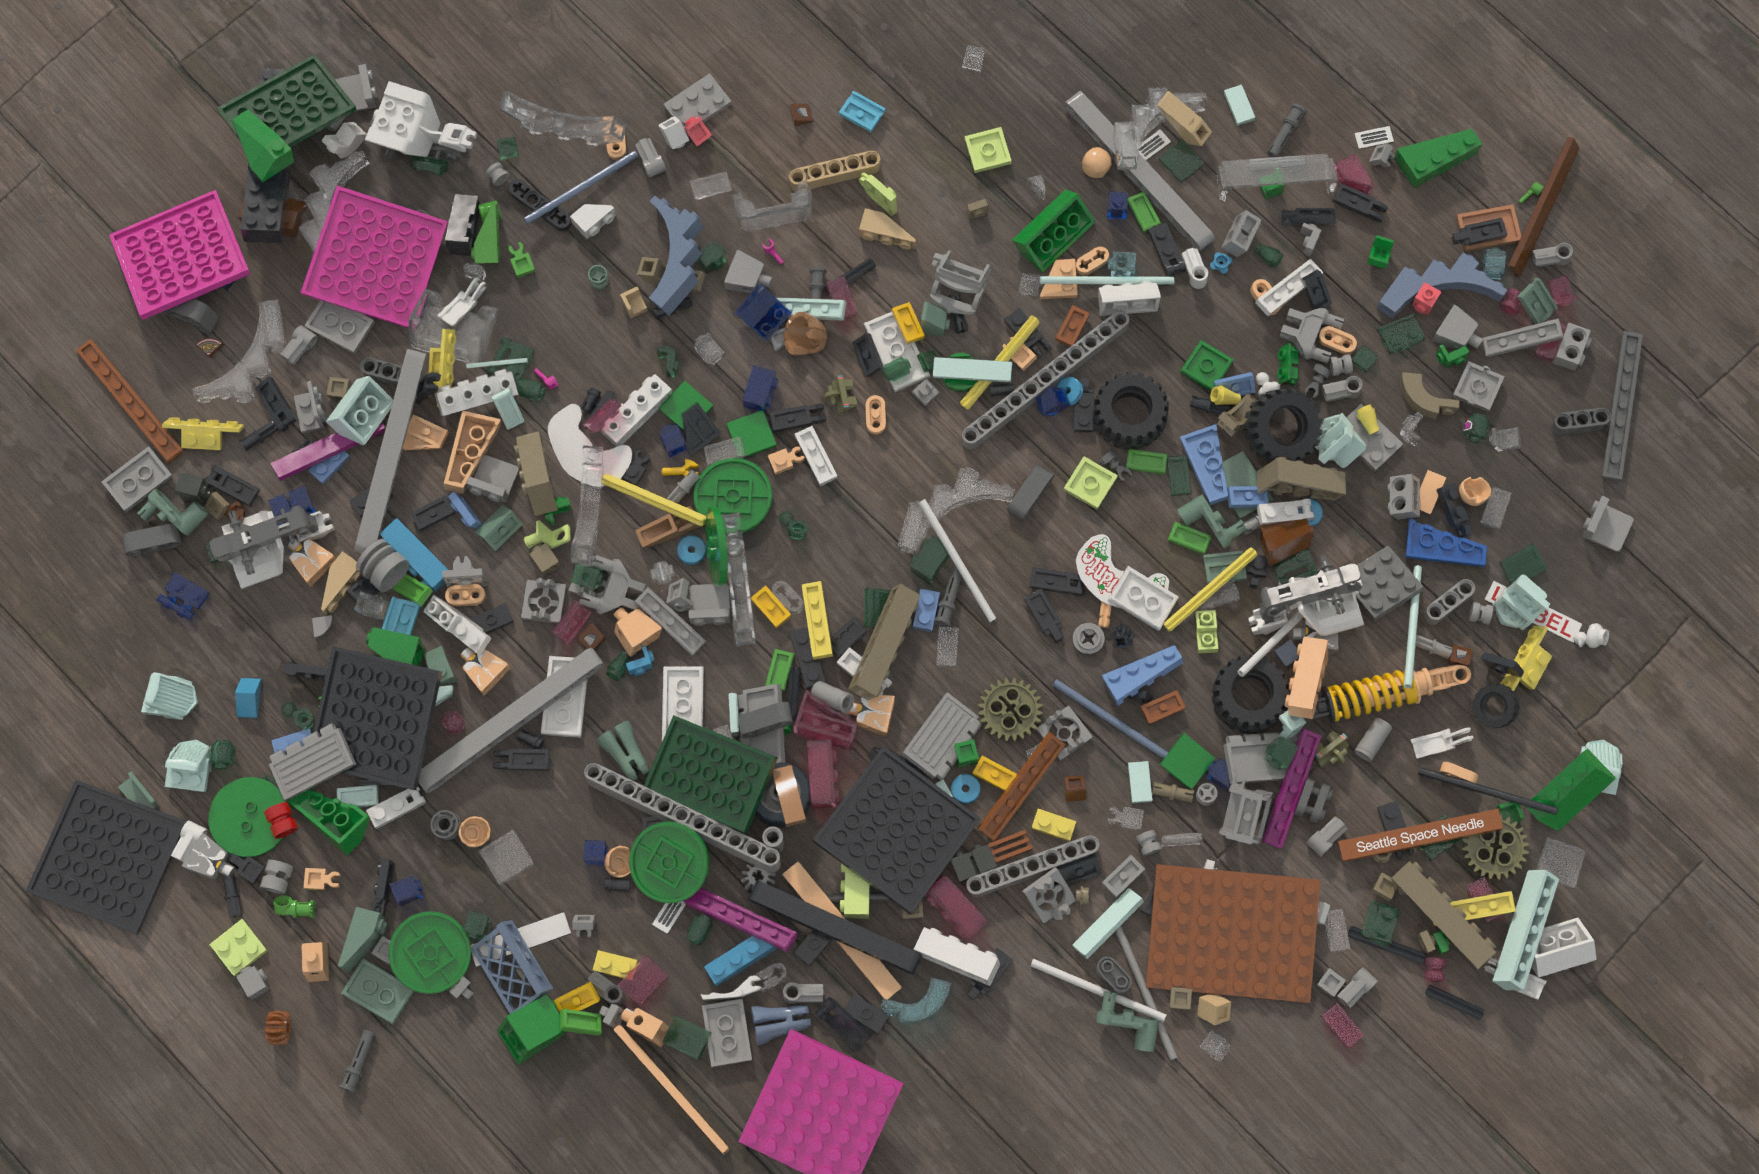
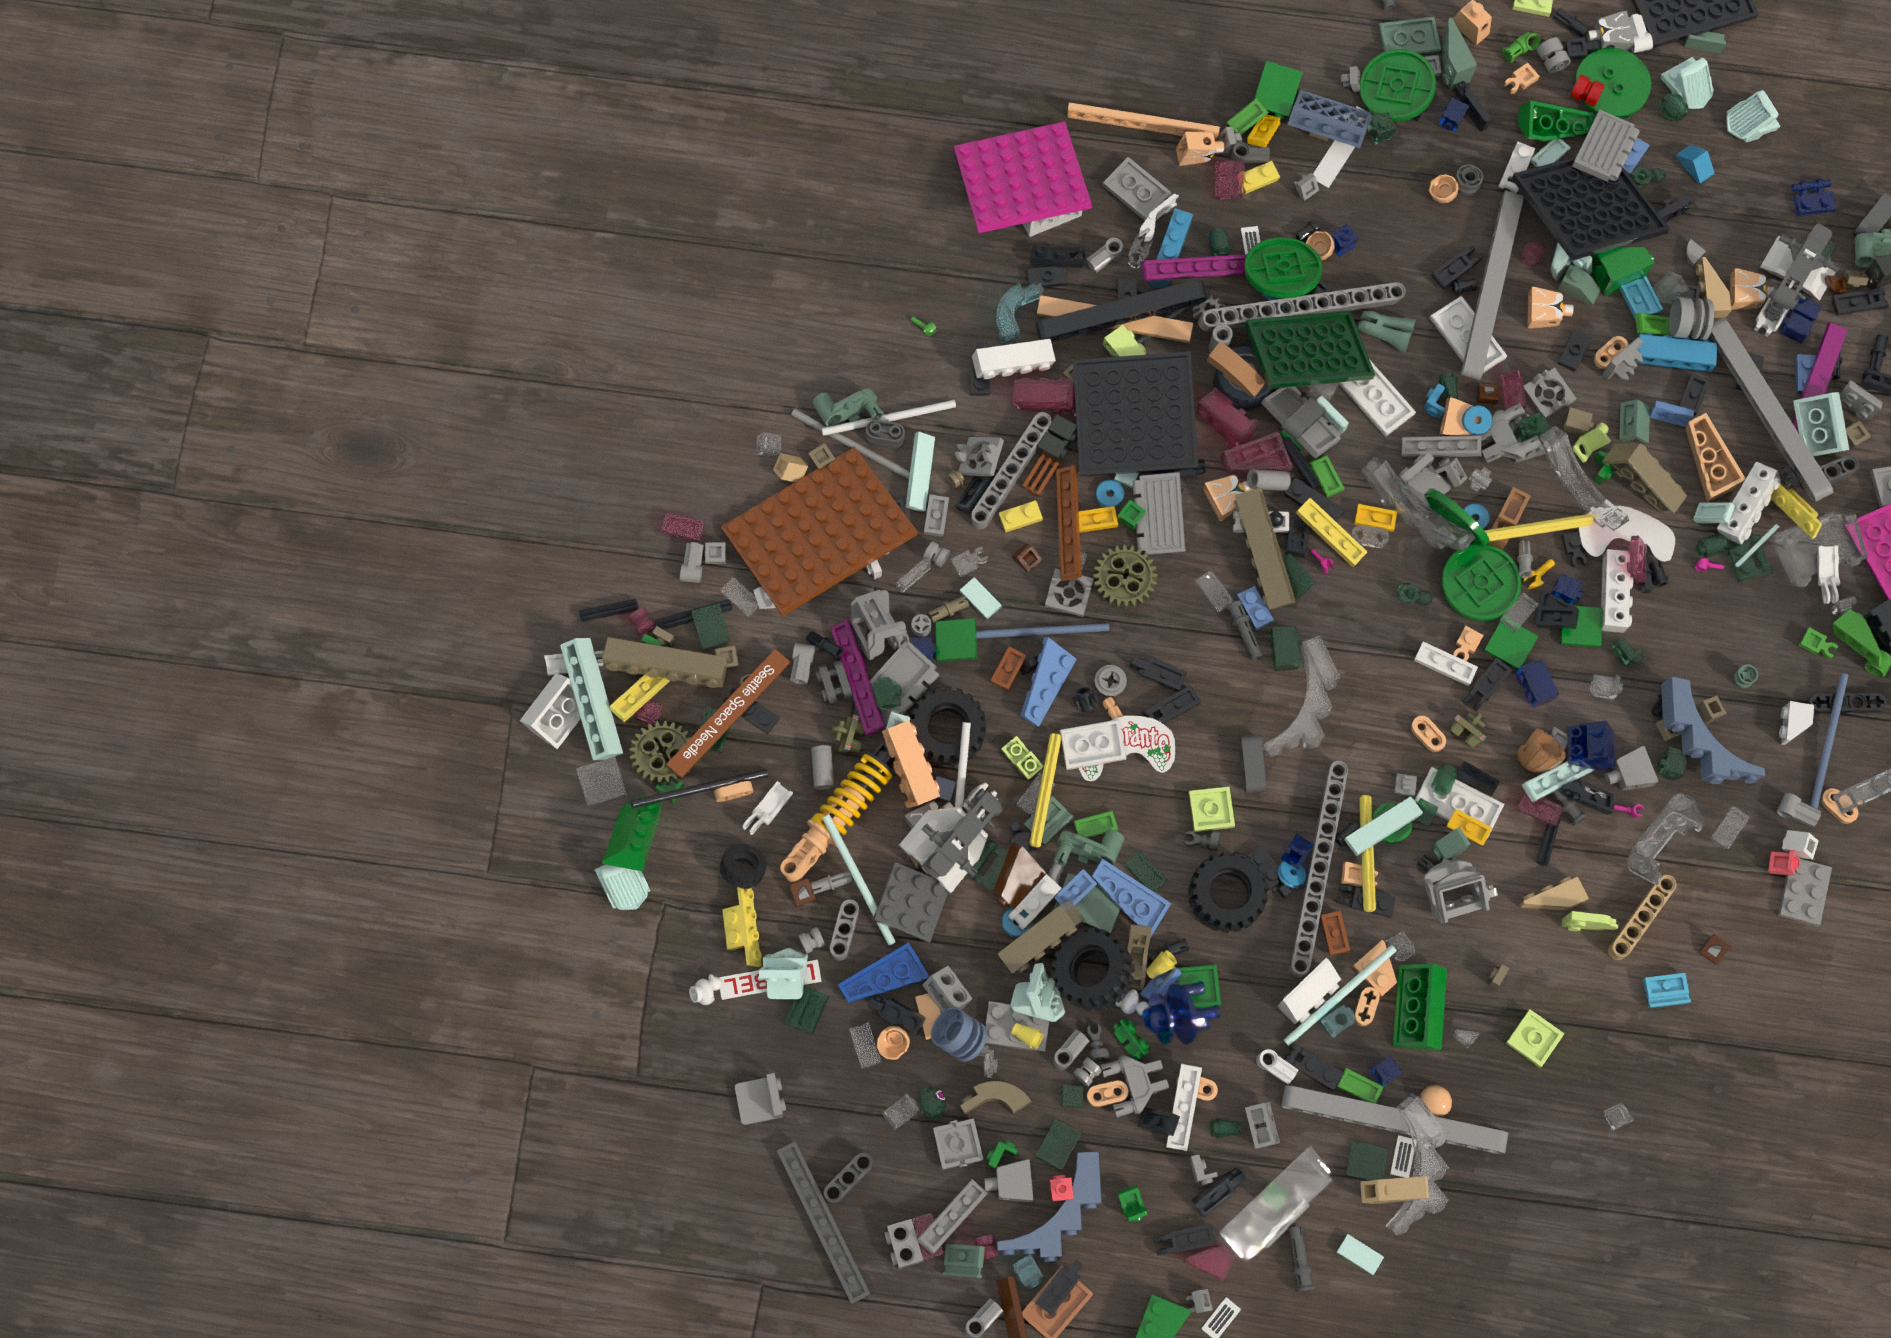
camera: 135 degrees right, 0 degrees up
light nougat wing [403,414,449,450] -> none
white slope [423,595,491,655] -> none
light grey bracket [466,455,519,503] -> none
clear tile [479,830,534,886] -> none
tan panel [620,287,648,319] -> none
clear green plate [662,1015,712,1060] -> none
sand blue piece [751,1005,812,1046] -> none
white piece [919,499,996,622] -> none
bright green tile [1126,449,1167,475] -> none
dark azure plate [1210,252,1232,274] -> none
black plate [1481,652,1524,678] -> none
clear pink bracket [1547,275,1577,307] -> none
none -> black axle [806,631,843,659]
none -> bright green hand [911,316,937,336]
none -> sand blue wheel [931,1007,987,1062]
none -> clear blue piece [1142,981,1220,1045]
none -> black hinge [1269,511,1284,528]
none -> dark pink hand [1311,549,1334,574]
none -> dark azure piece [1462,405,1493,435]
none -> black hinge [1561,781,1614,815]

